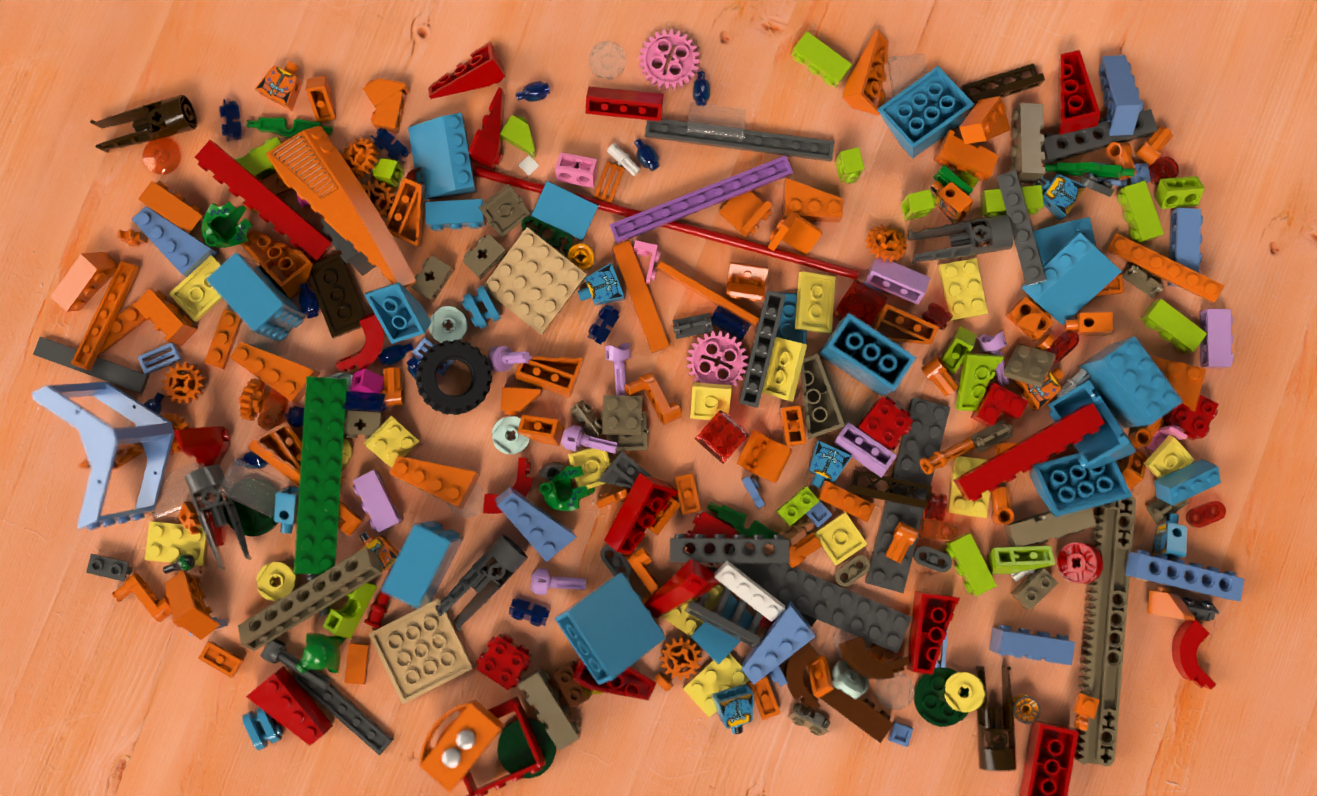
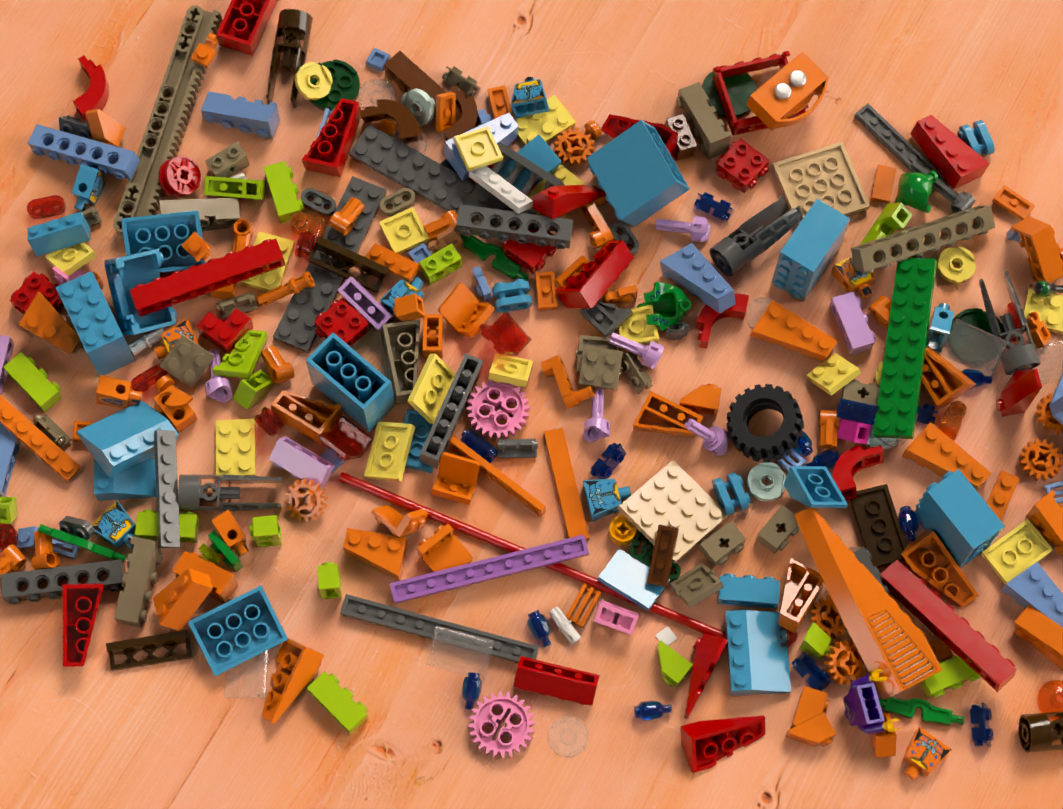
camera: 170 degrees left, 15 degrees down
green piece [201,201,252,248] -> none
orange gear [238,378,266,421] -> none
red pin [364,568,391,628] -> none
light aqua plate [492,416,530,455] -> none
orange slope [517,414,564,446] -> none
bright pink bracket [634,240,661,285] -> none
light orange wheel [1012,694,1041,724] -> none
medium blue wedge [1099,55,1143,136] -> none
lime brick [1117,181,1164,244] -> none
orange slope [1118,449,1148,490] -> none
none -> orange bracket [181,232,212,262]
none -> orange brick [393,293,425,322]
none -> light yellow plate [453,126,503,172]
none -> dark azure brick [491,279,533,313]
none -> reddish brown tile [647,524,679,588]
none -> dark purple torso [843,669,901,734]

